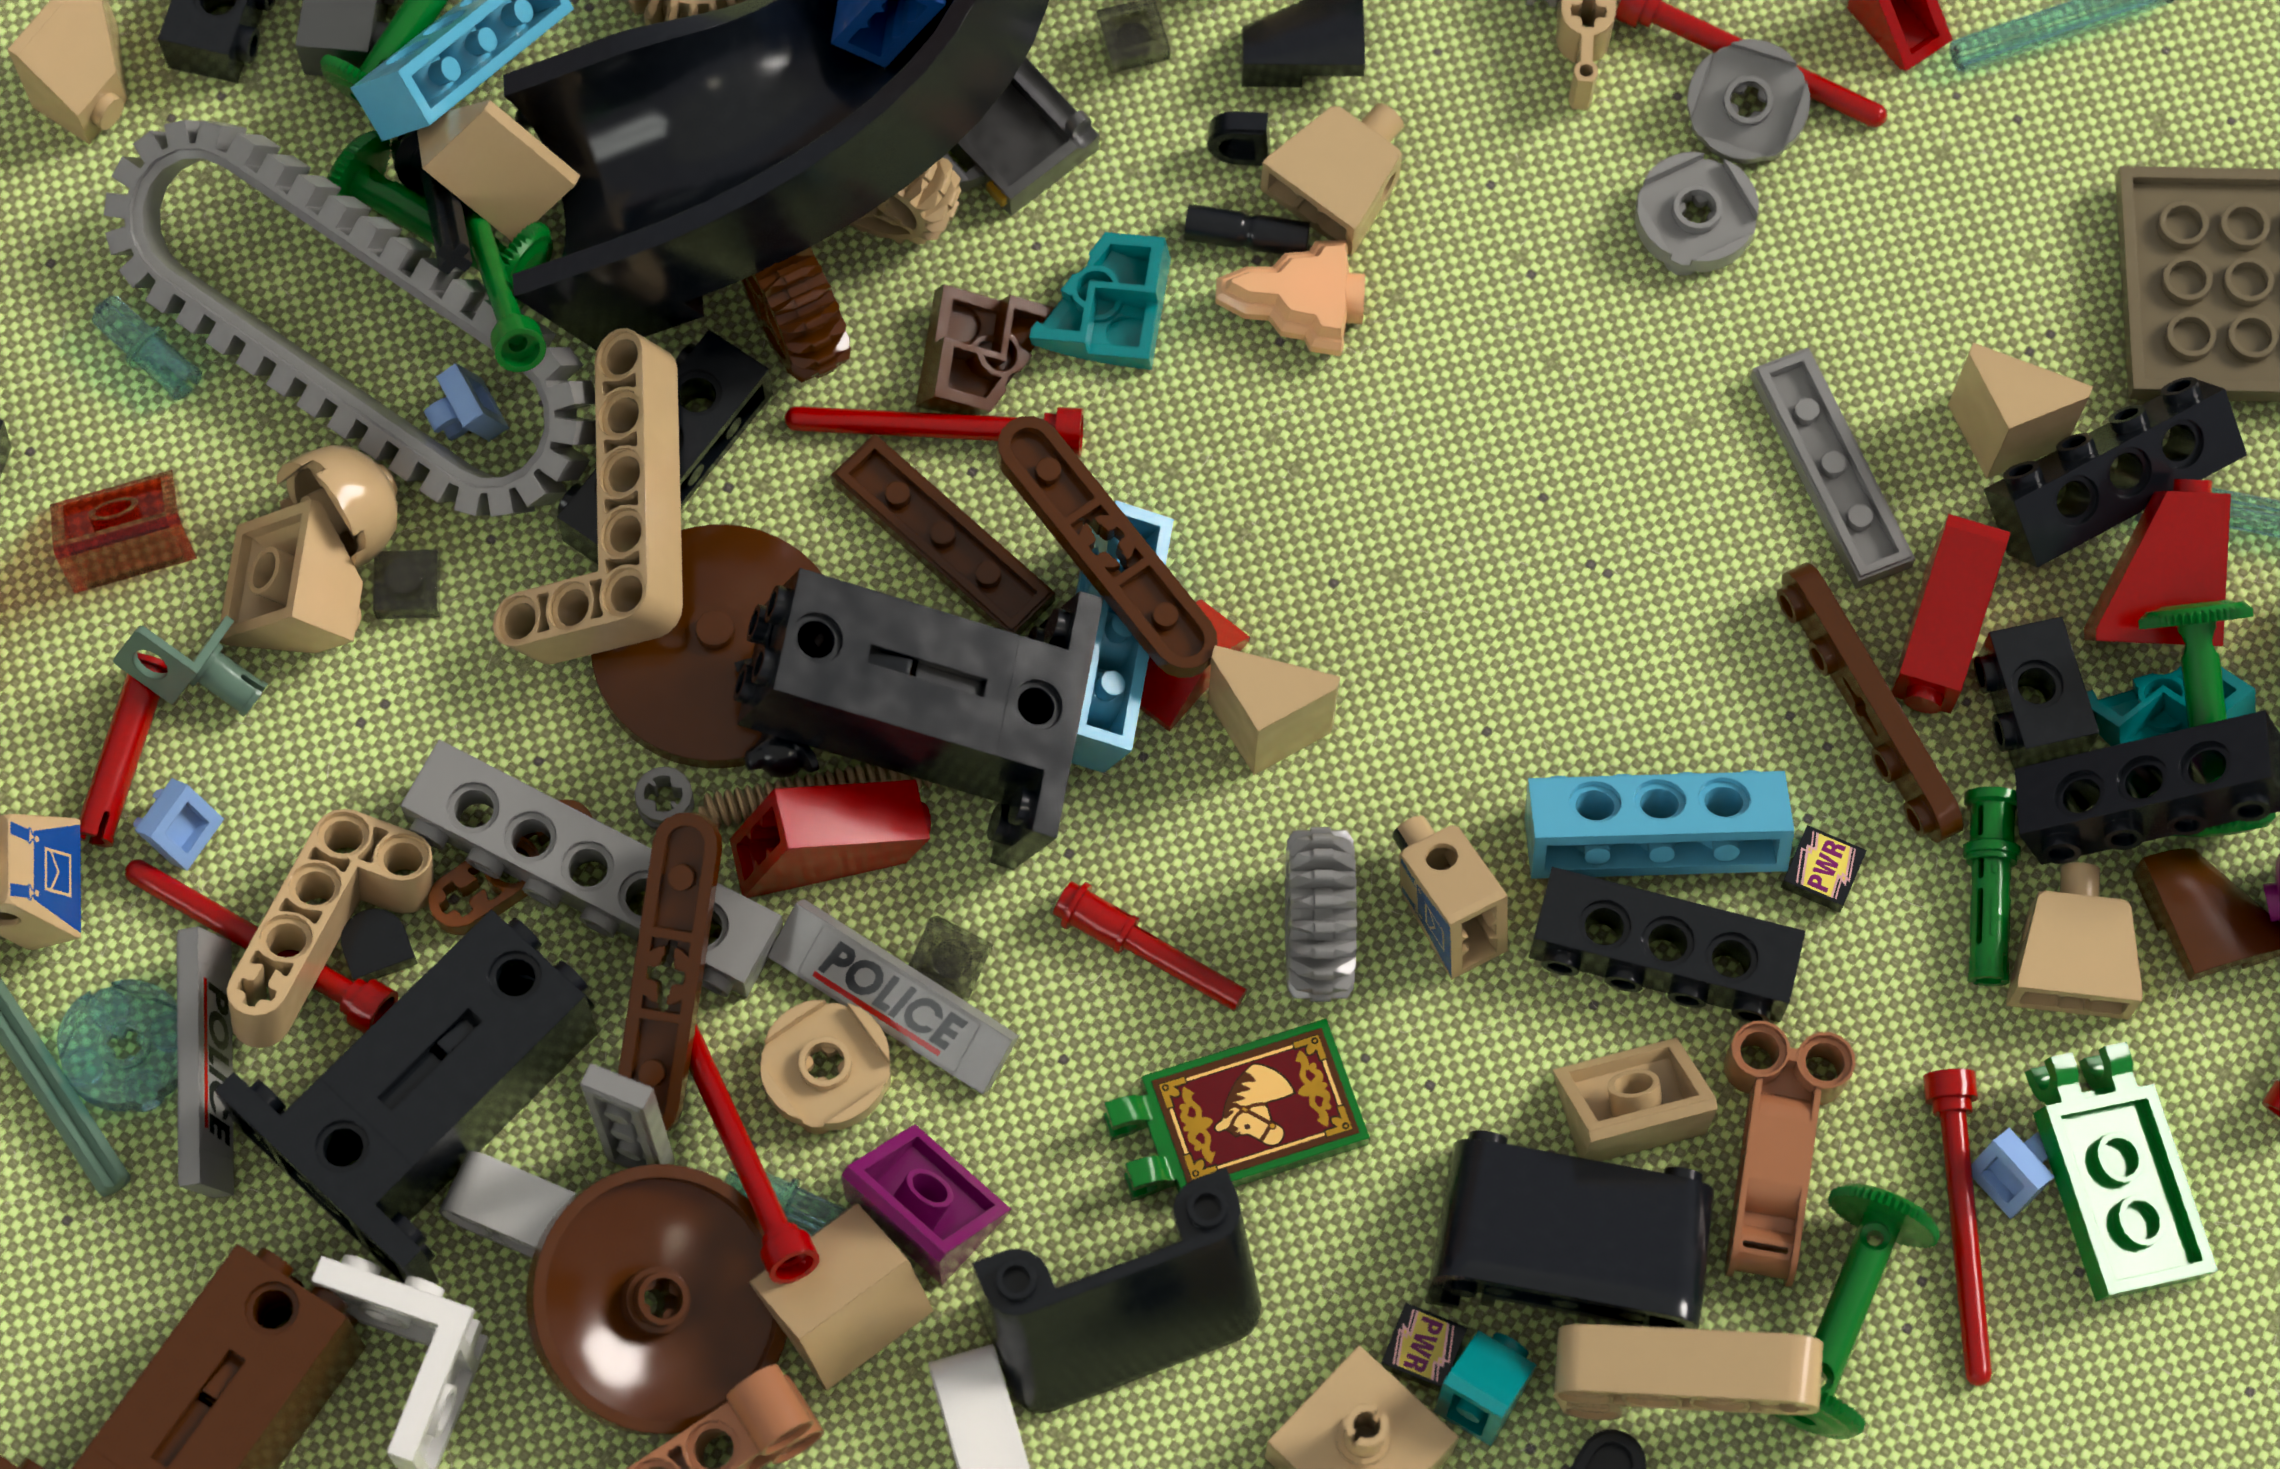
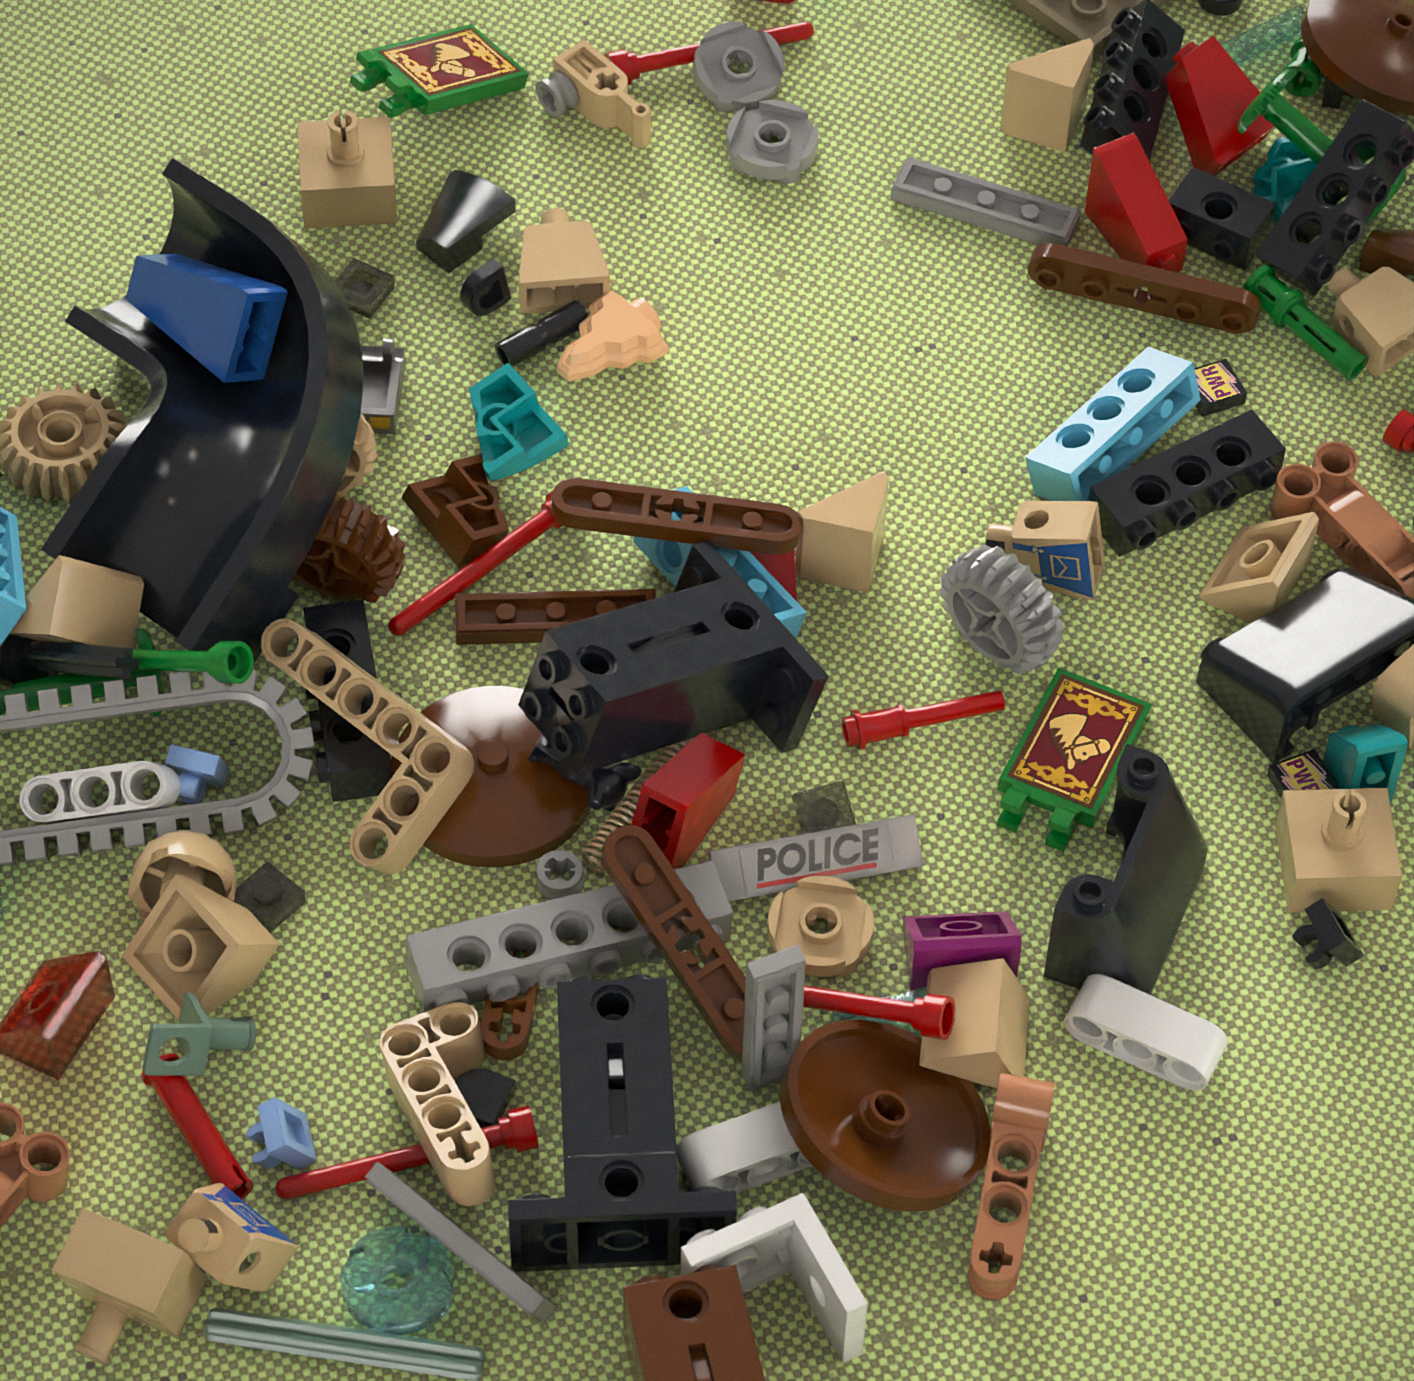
camera: 45 degrees left, 15 degrees down
none -> white beam [19,761,181,824]

